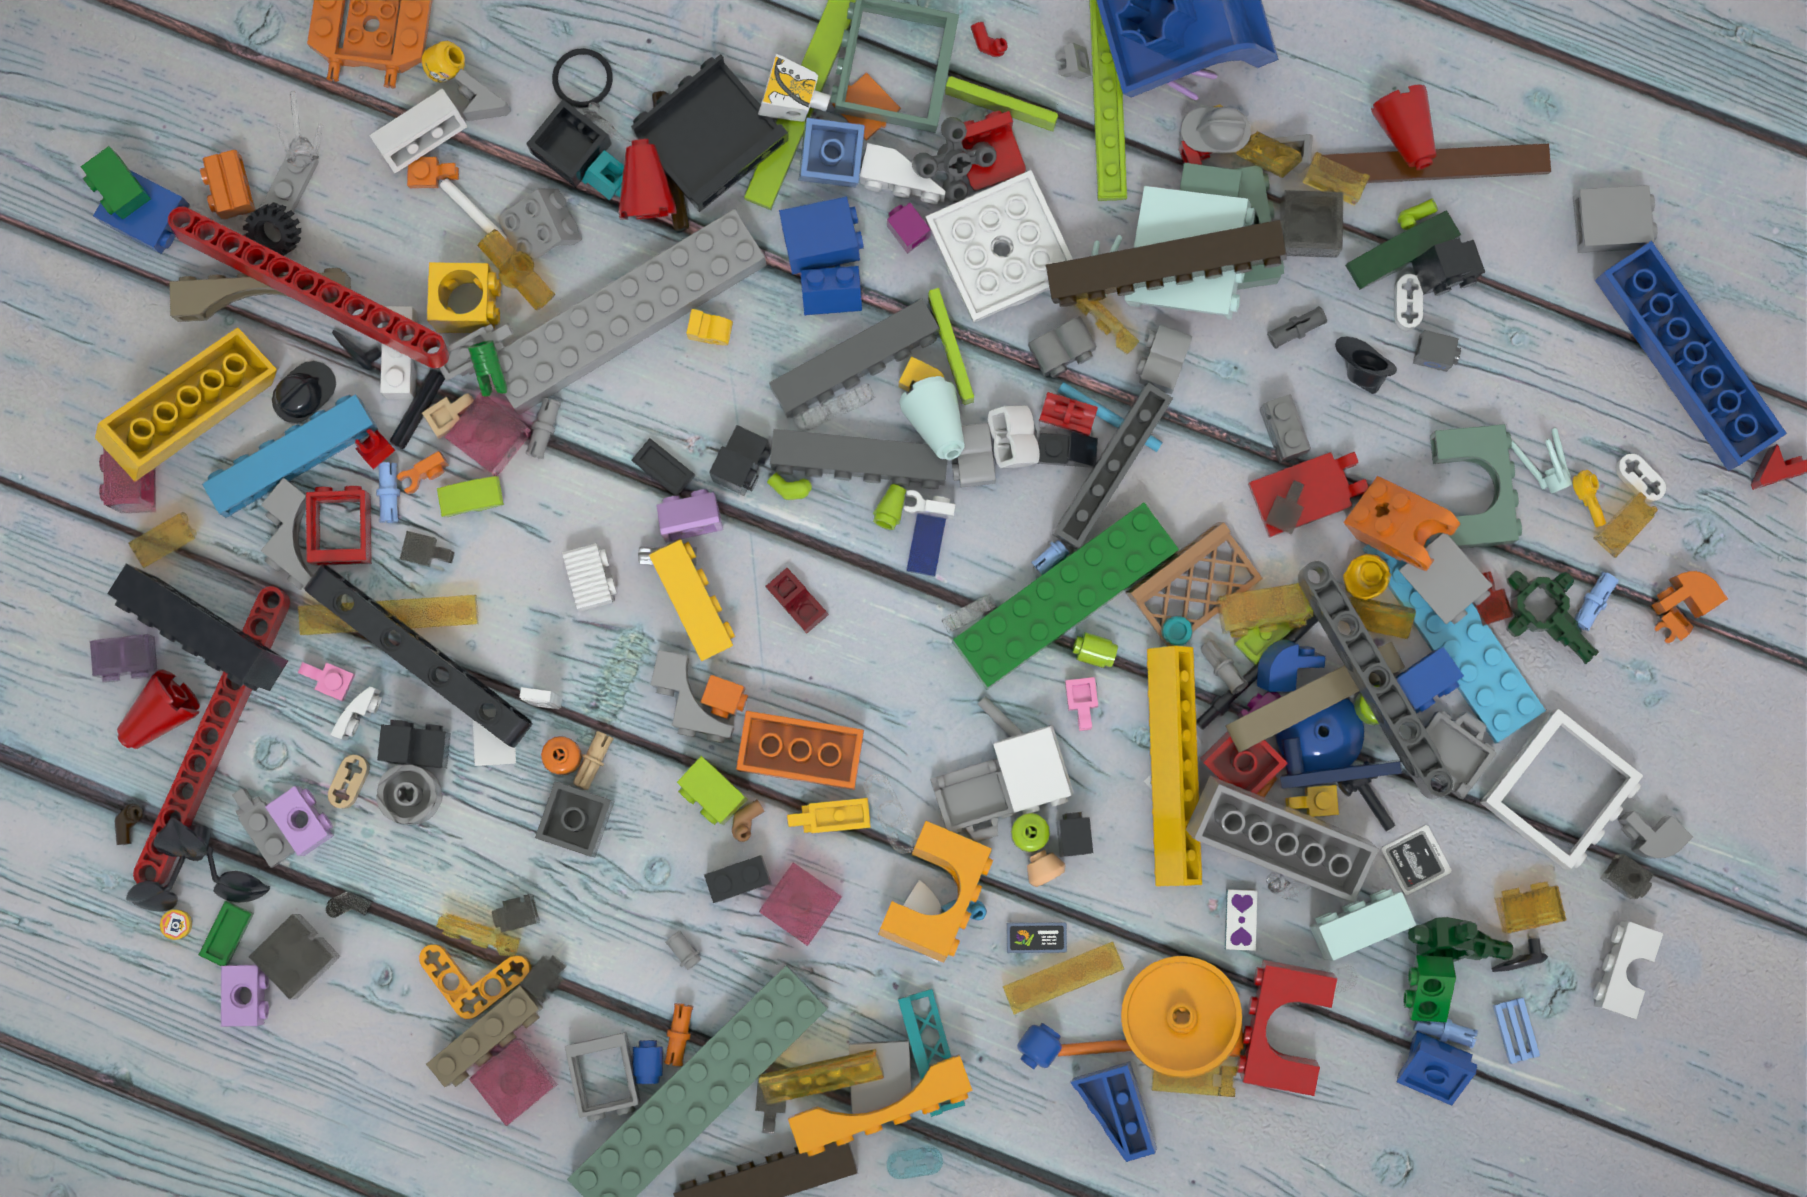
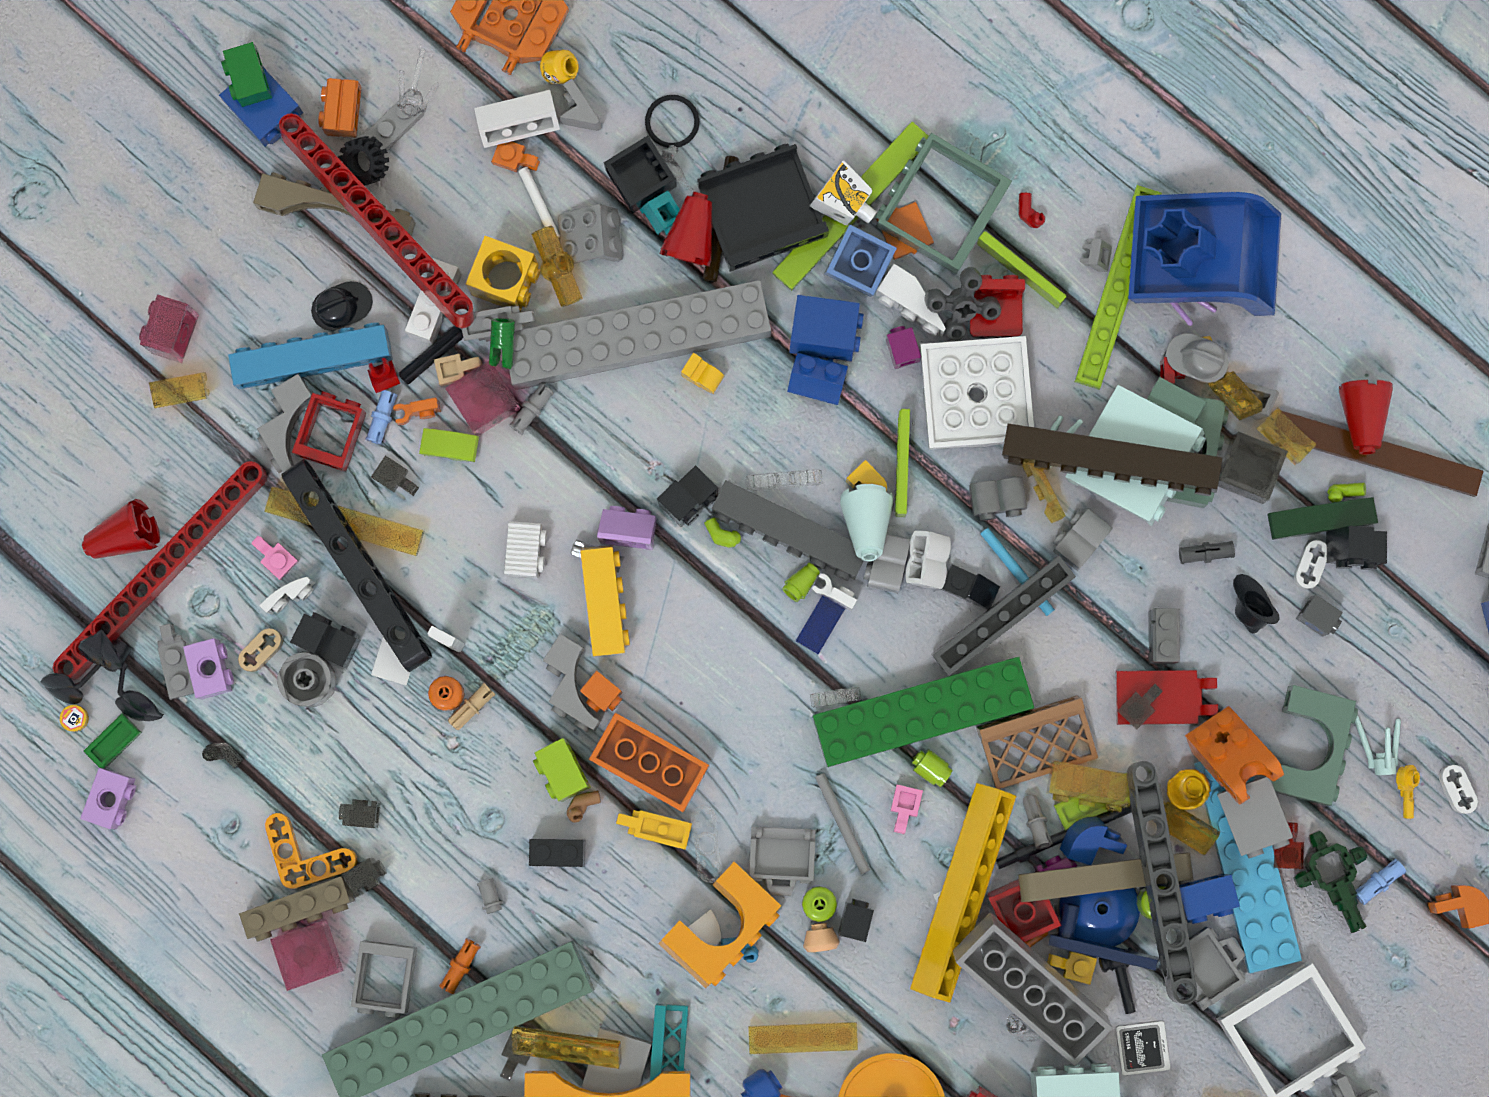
camera: 25 degrees right, 0 degrees up
clear purple brick [90,634,157,682] -> none
yellow brick [95,327,277,482] -> none
black brick [107,563,288,691] -> none
dark brown arm [114,803,143,845] -> none
clear smoke piece [248,914,341,1000] -> none
black bar [332,330,382,371] -> none
clear yellow hinge [436,913,521,957] -> none
dark grey brick [535,781,615,858] -> none
black tile [631,438,696,496] -> none
blue brick [633,1040,663,1084] -> none
clear pink brick [759,862,843,946] -> none
dark red slope [765,568,829,634] -> none
dark grey brick [769,298,940,418] -> none
white brick [993,724,1074,815] -> none
tile [1006,922,1067,953] -> none
light blue pin [1031,540,1069,575] -> none
red hips [1039,392,1098,436] -> none
teal tile [1161,616,1192,646] -> none
white tile [1225,889,1257,951] -> none
clear yellow hinge [1593,492,1658,558] -> none
orange tile [1655,606,1694,643] -> none

